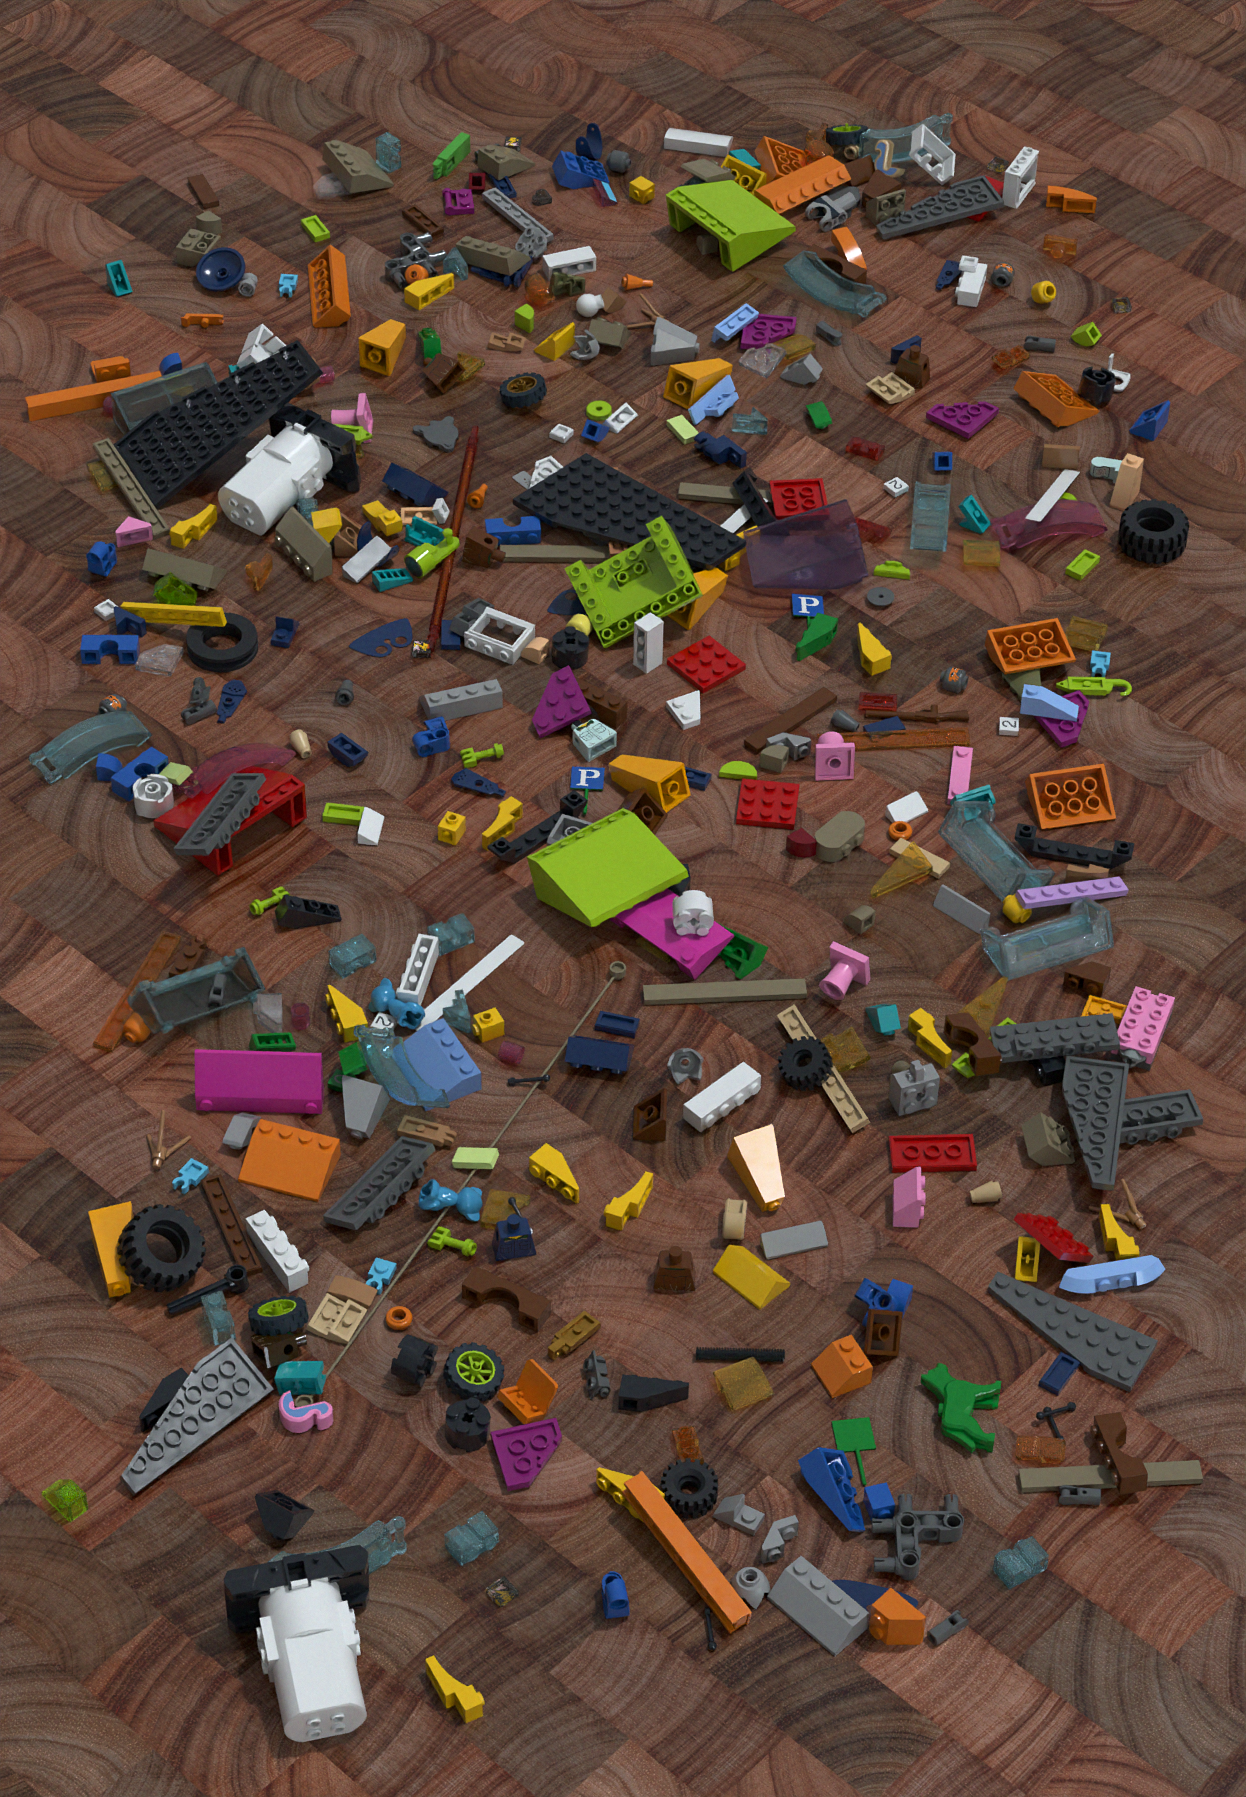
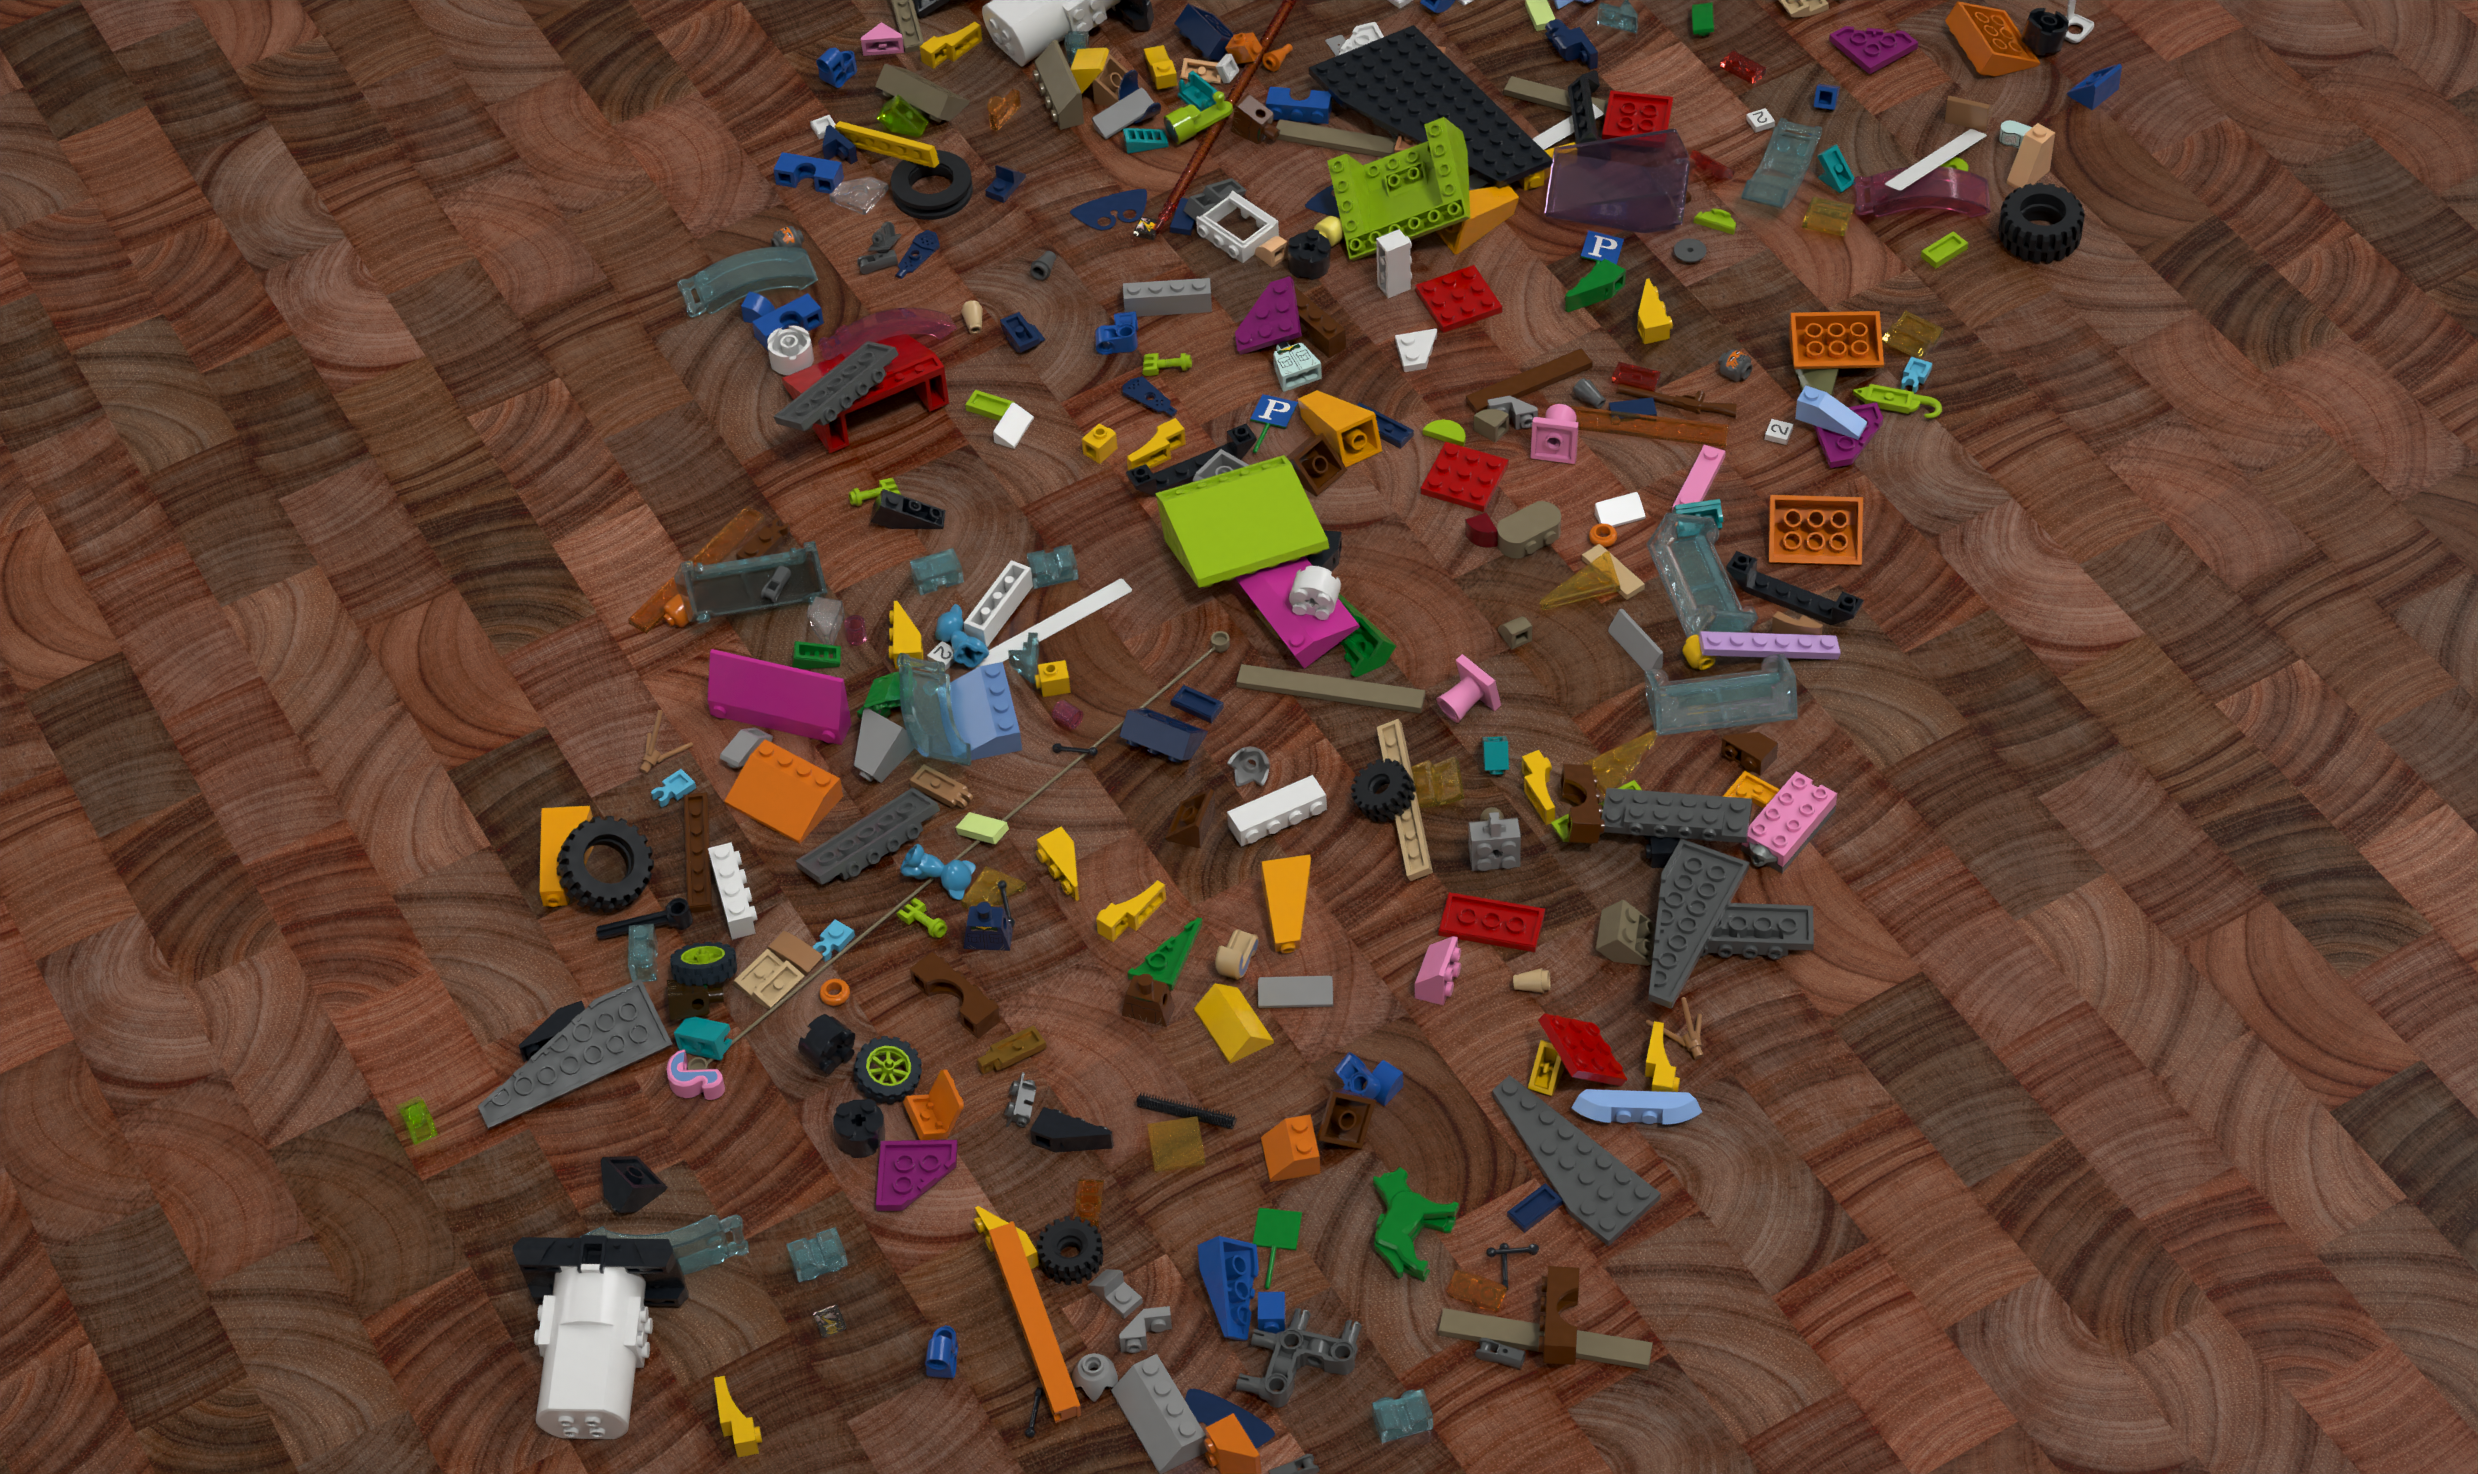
camera: 20 degrees right, 5 degrees up
yellowish green tile [158,762,193,785] -> none
none -> green wing [1128,917,1202,991]
none -> orange brick [1225,32,1263,64]

